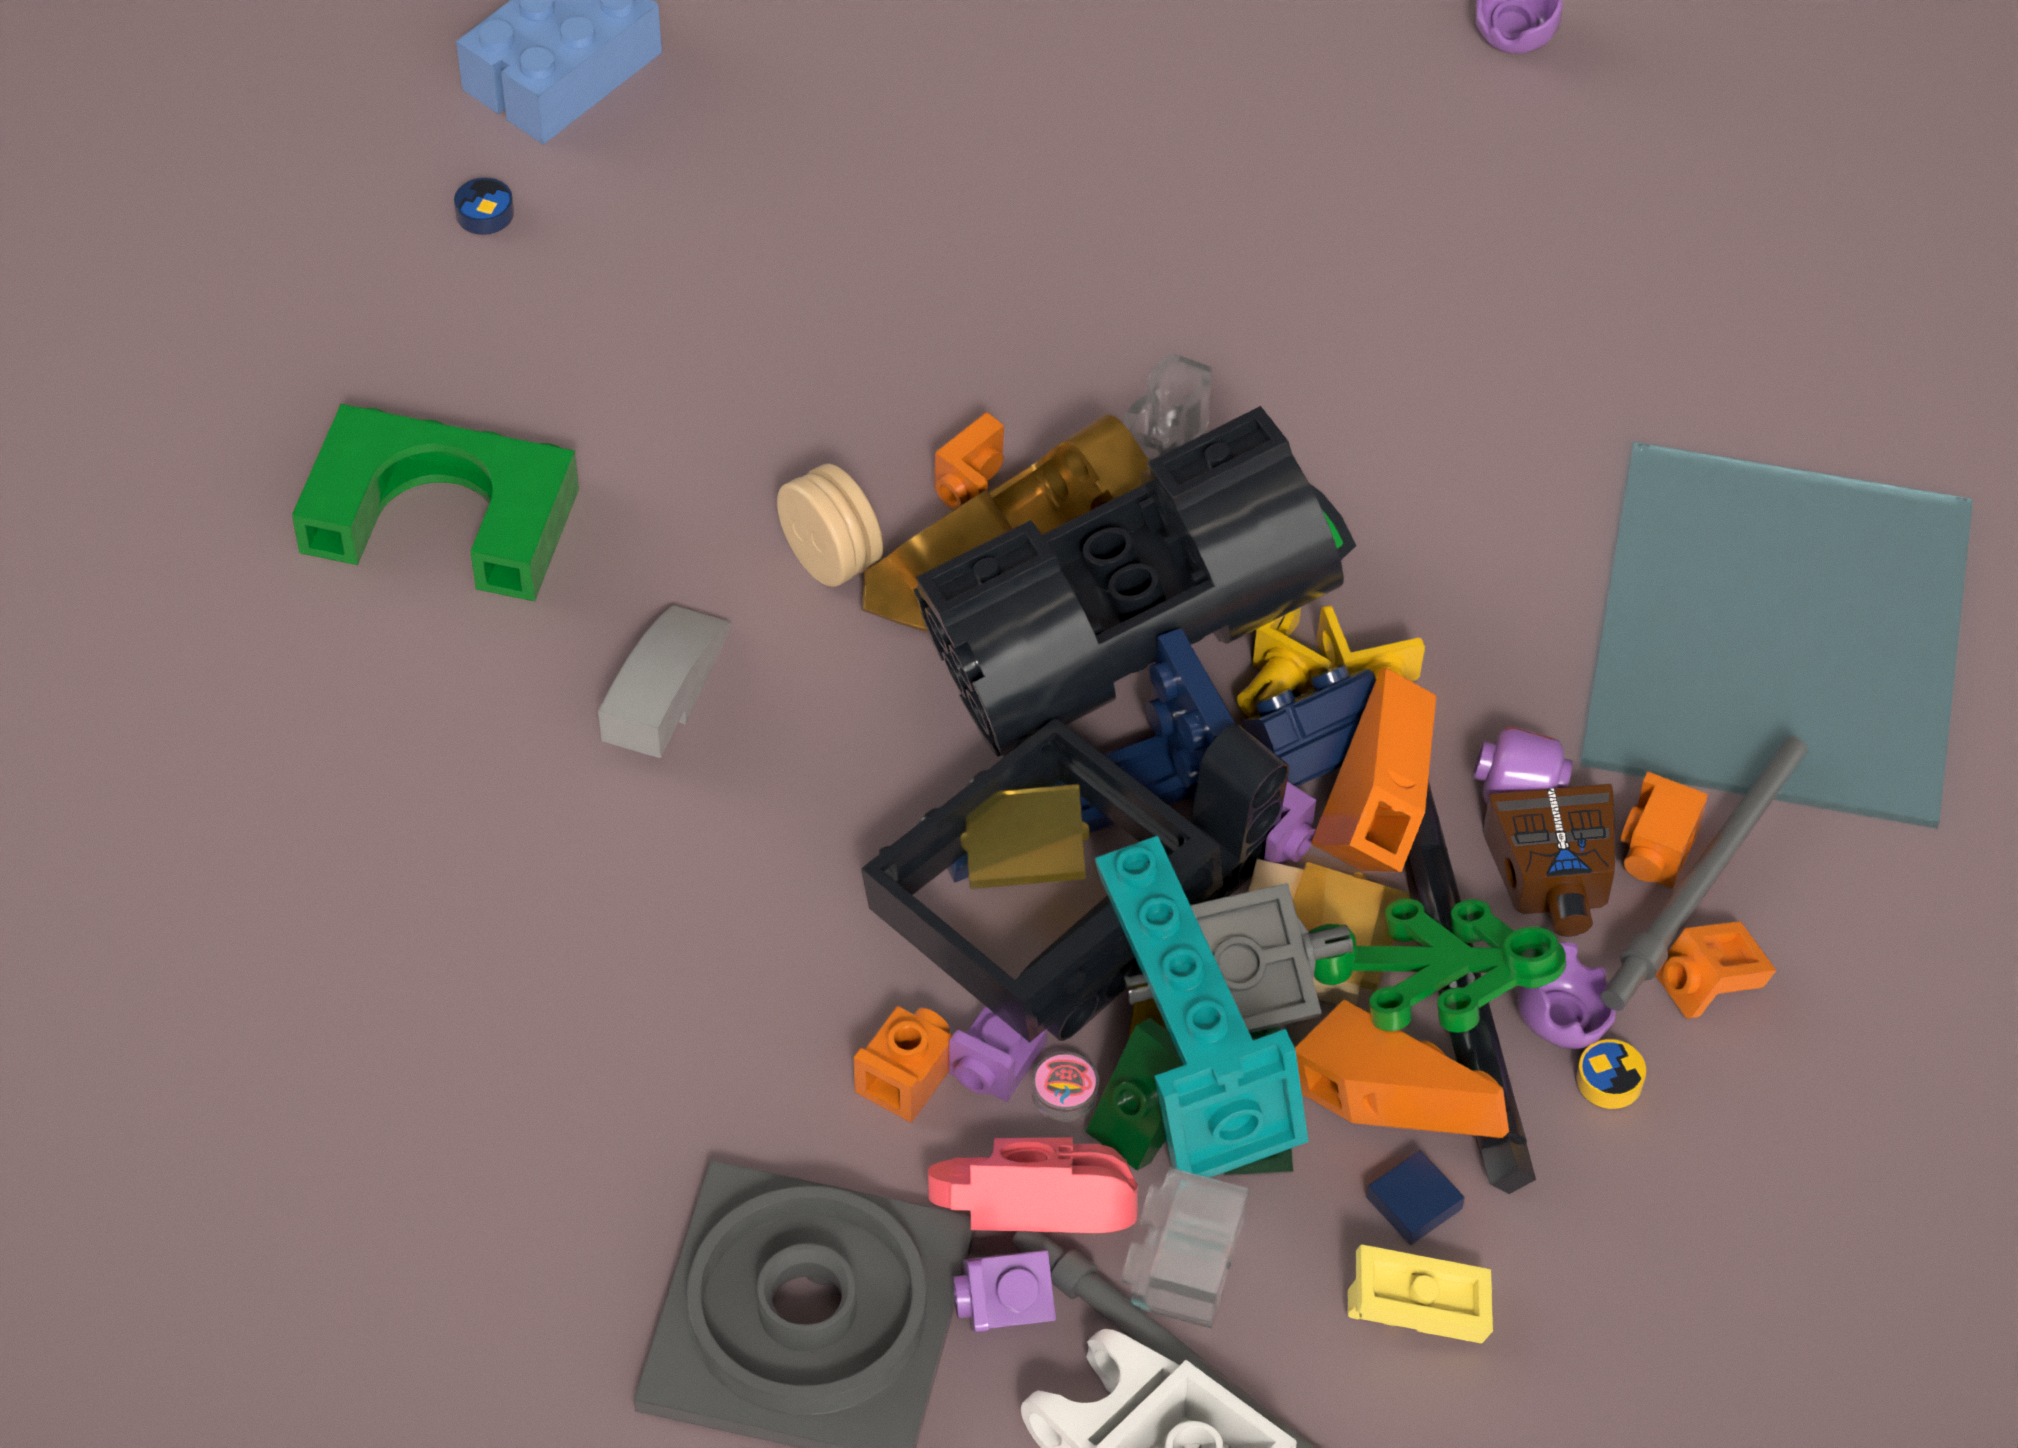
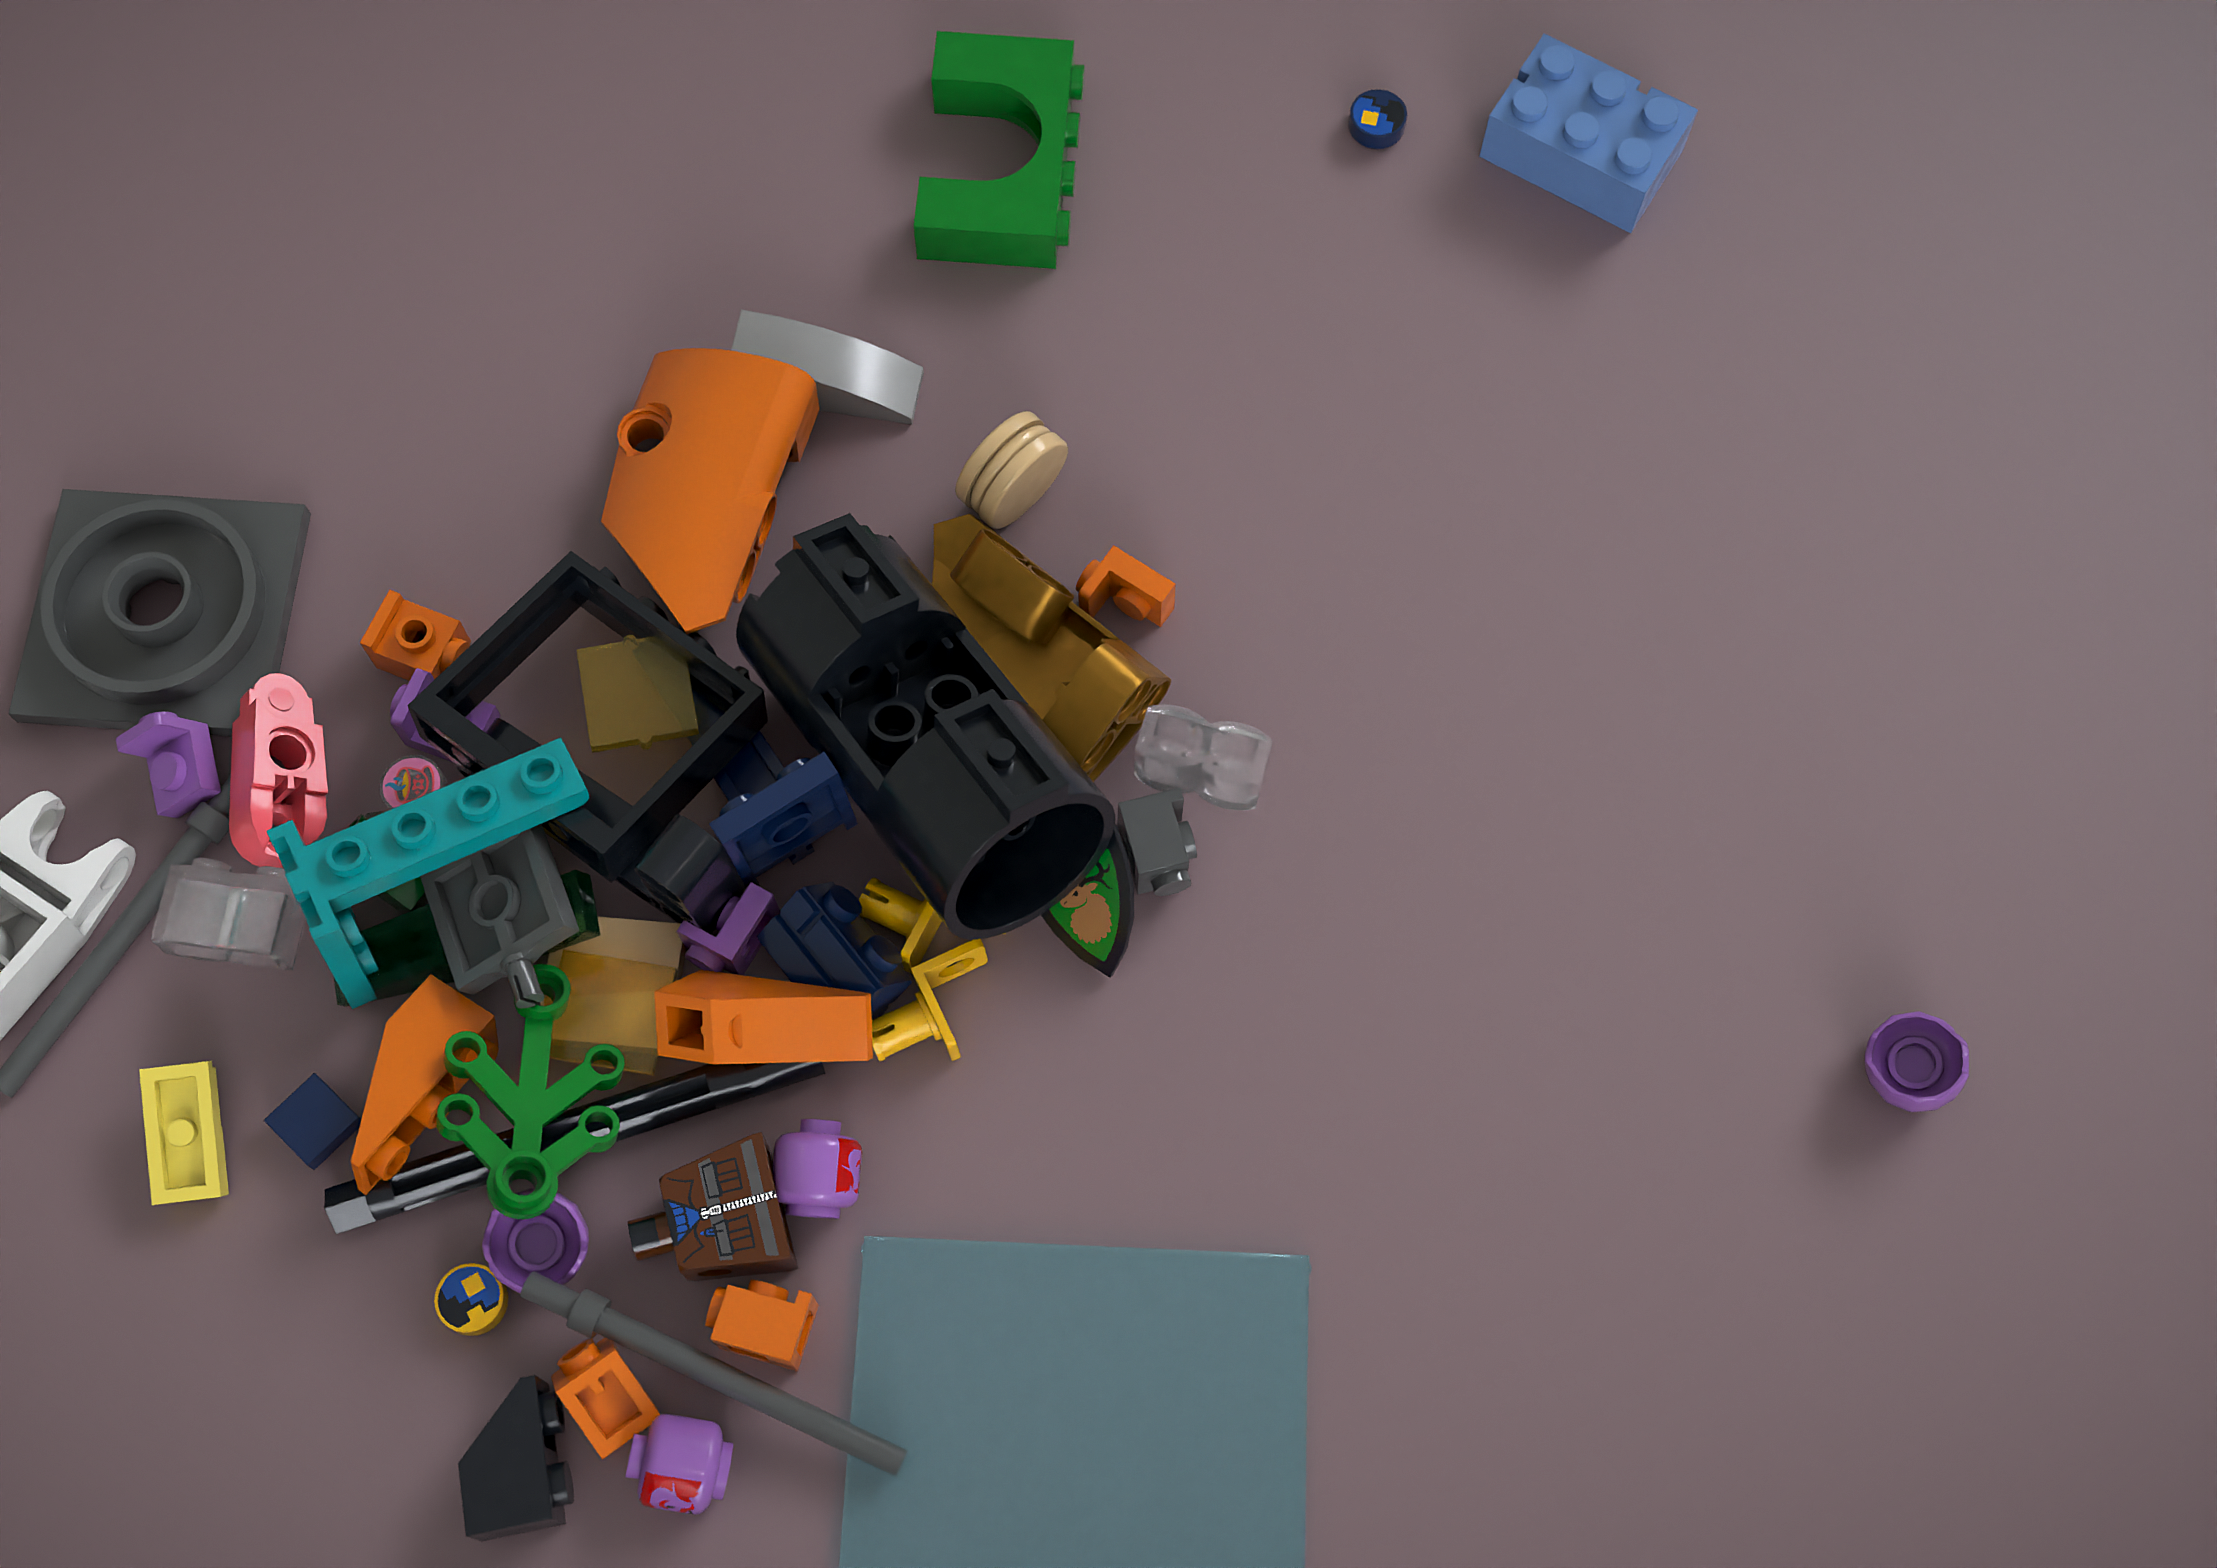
camera: 80 degrees right, 15 degrees up
none -> black slope [458,1375,574,1542]
none -> orange panel [601,348,820,634]
none -> medium lavender head [625,1414,733,1514]

